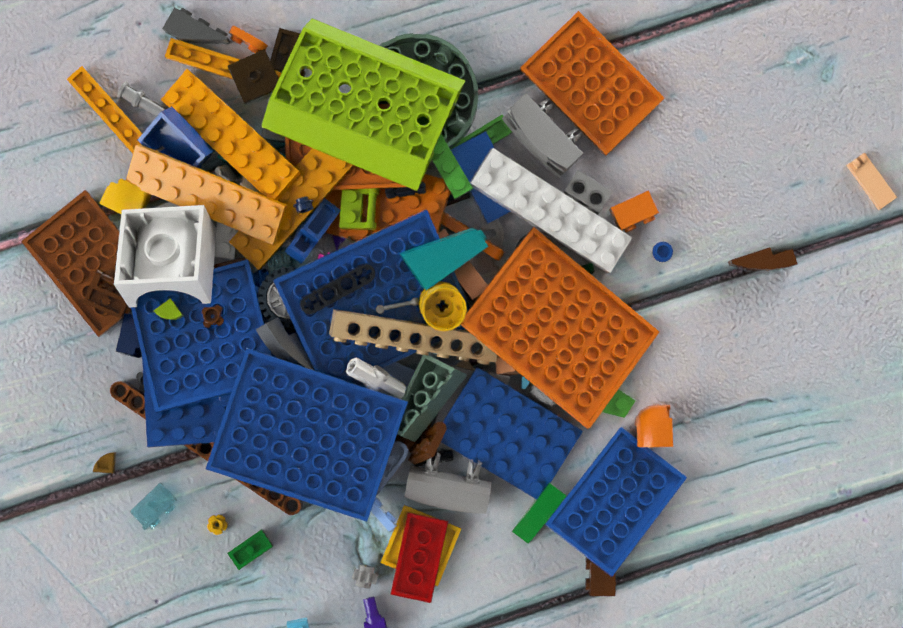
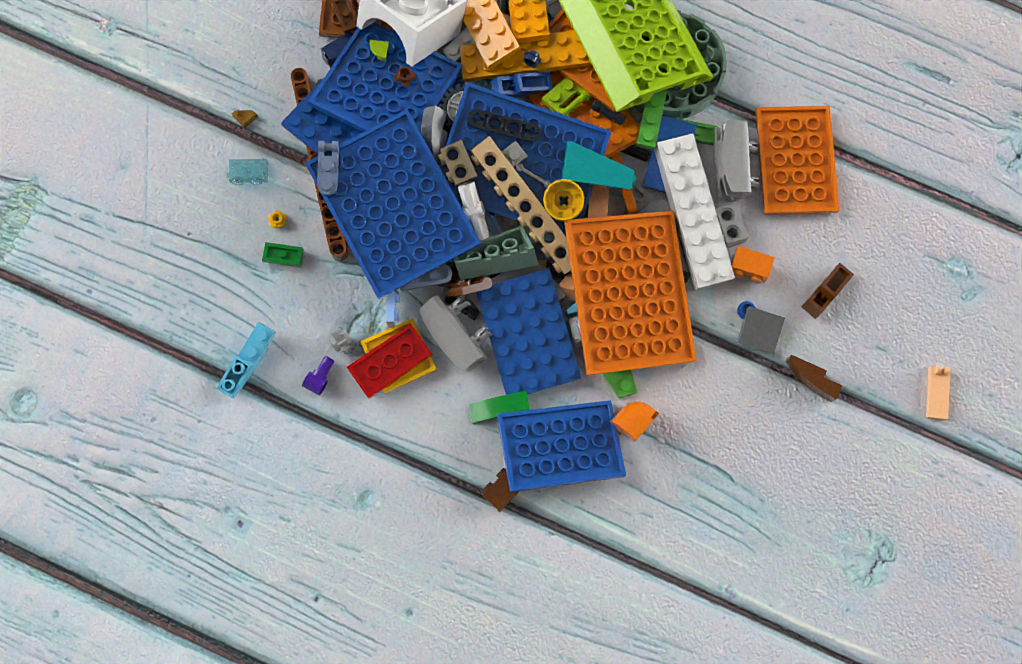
camera: 35 degrees right, 10 degrees down
none -> sand blue plate [317,141,339,196]
none -> dark tan brick [438,140,477,186]
none -> light grey plate [502,141,527,167]
none -> dark grey tile [736,306,785,354]
none -> reddish brown slope [801,262,854,319]

